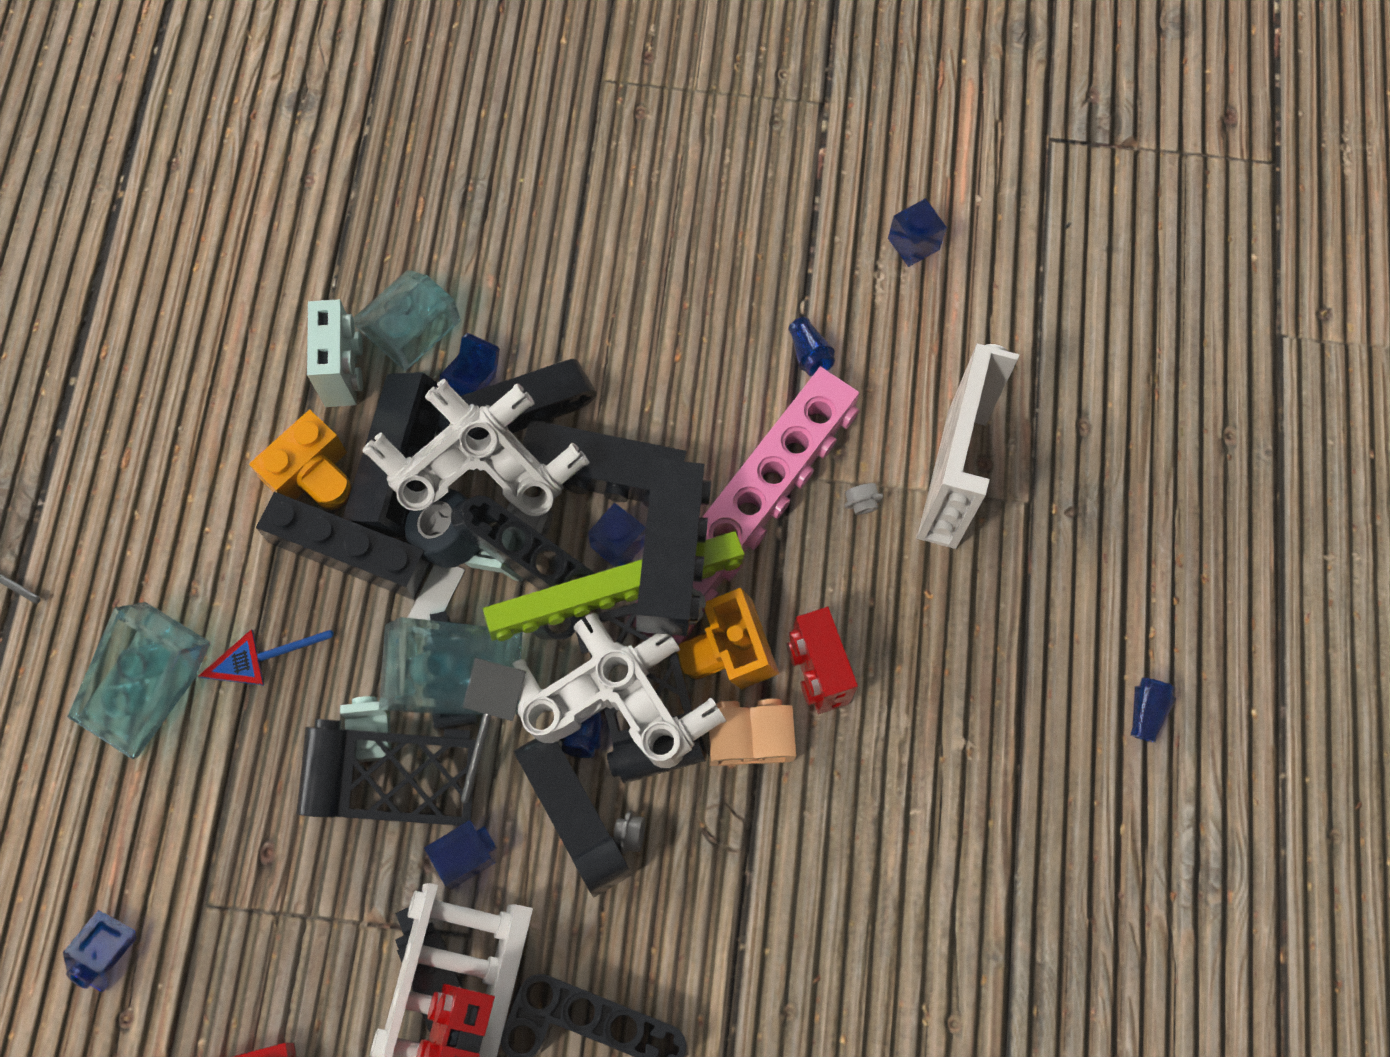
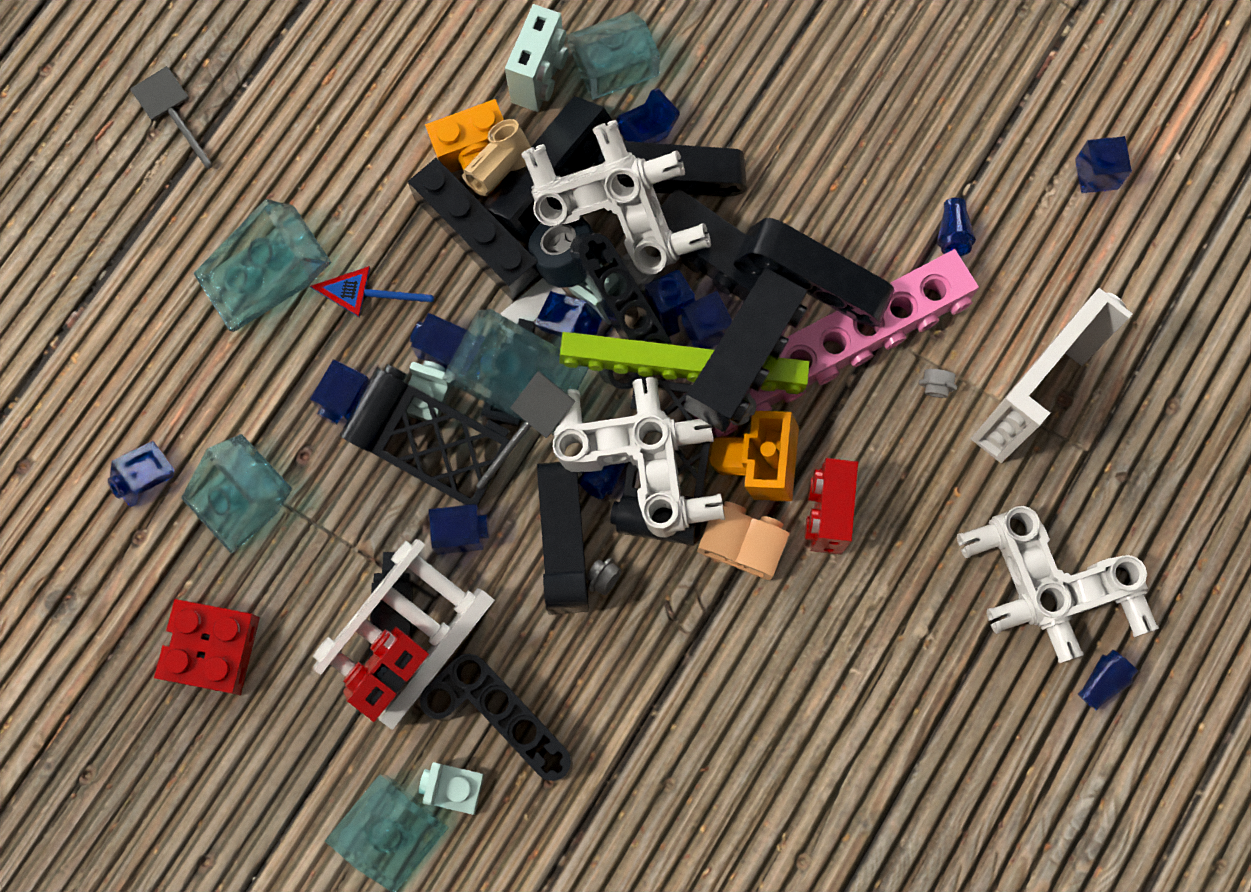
camera: 30 degrees right, 5 degrees up
none -> clear light blue slope [181,434,292,553]
none -> clear blue brick [310,359,369,425]
none -> clear blue brick [410,313,474,375]
none -> tan piece [462,119,532,196]
none -> clear blue bracket [534,291,602,337]
none -> clear blue bracket [644,270,695,337]
none -> black beam [733,218,894,327]
none -> white pin [957,506,1159,663]

